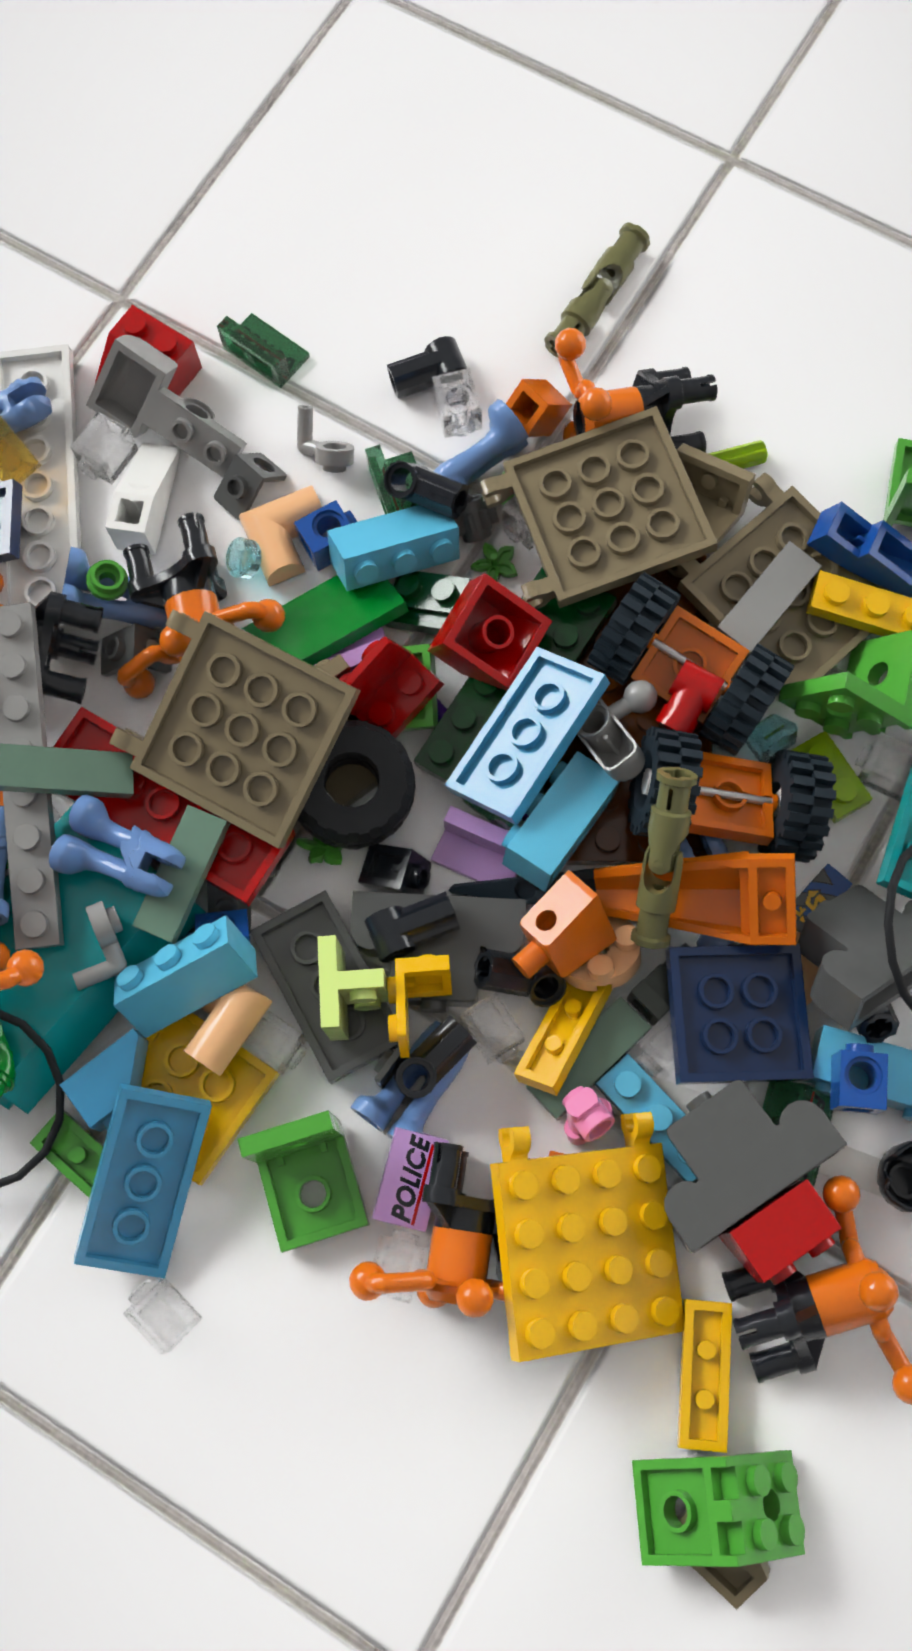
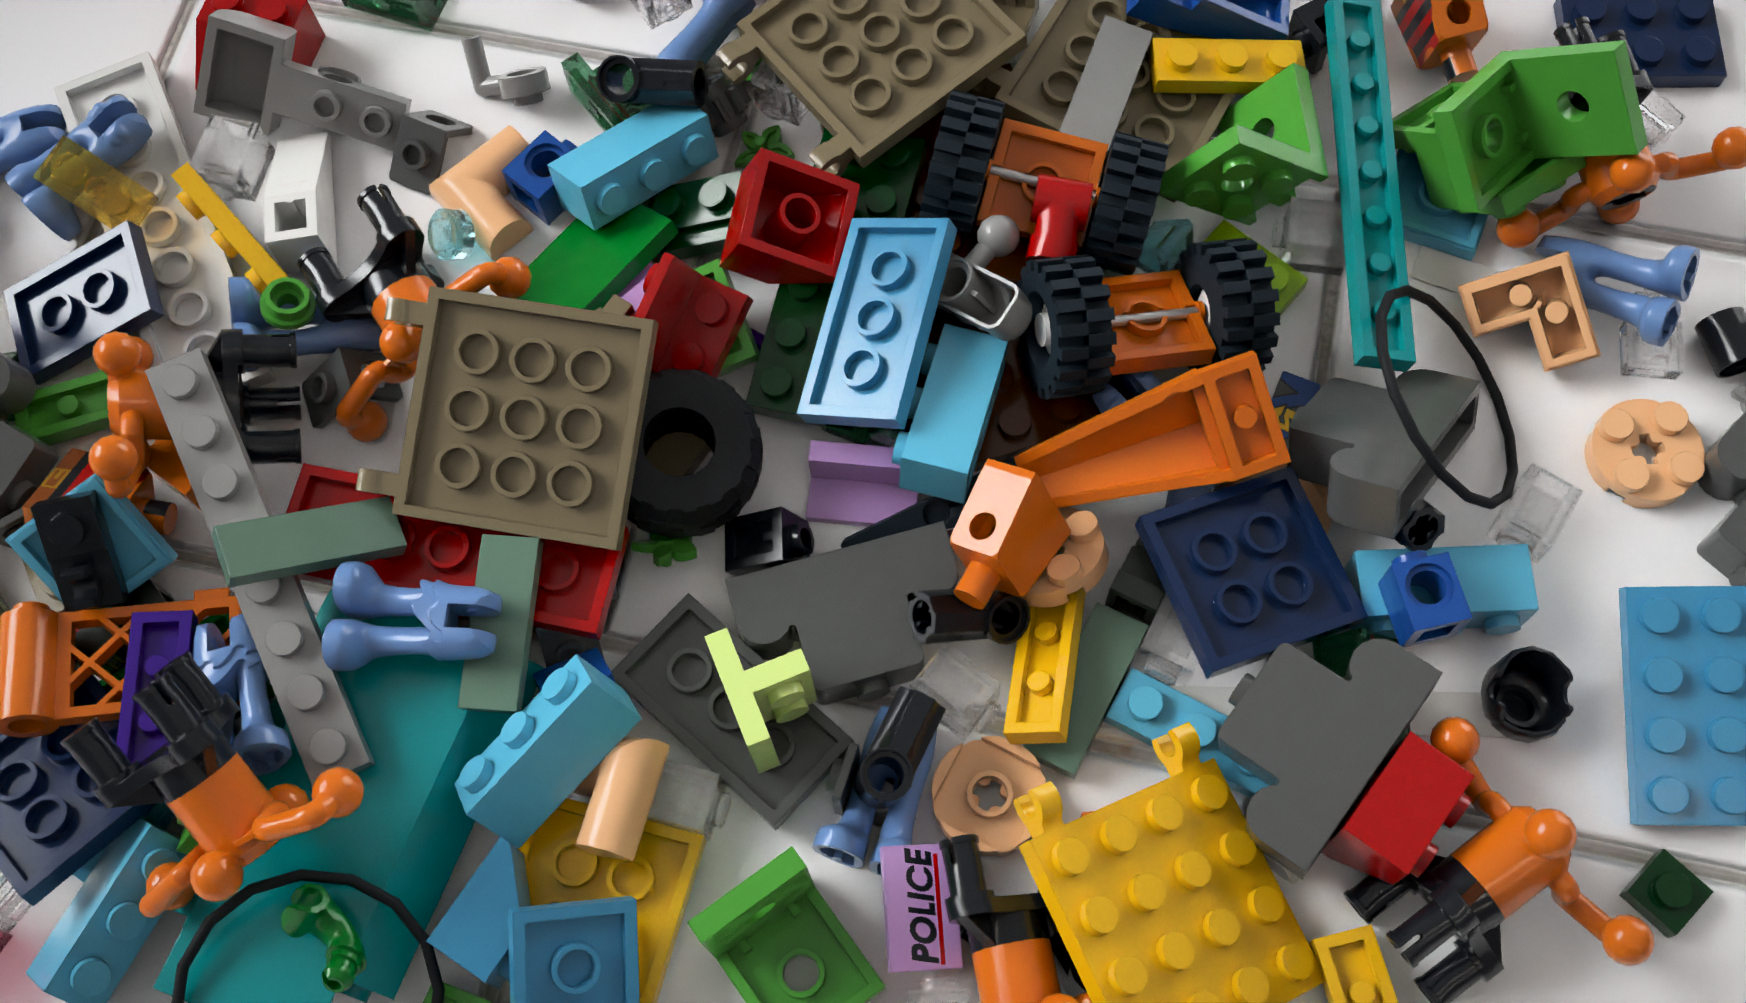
camera: 20 degrees left, 5 degrees down
light grey plate [72,901,127,990] -> none
black piece [364,891,460,963] -> none
yellow bracket [387,954,452,1058] -> none
bright pink plate [562,1086,615,1145] -> none
olive piece [631,767,698,949] -> none
none -> yellow plate [171,162,289,294]
none -> light nougat plate [931,736,1046,857]

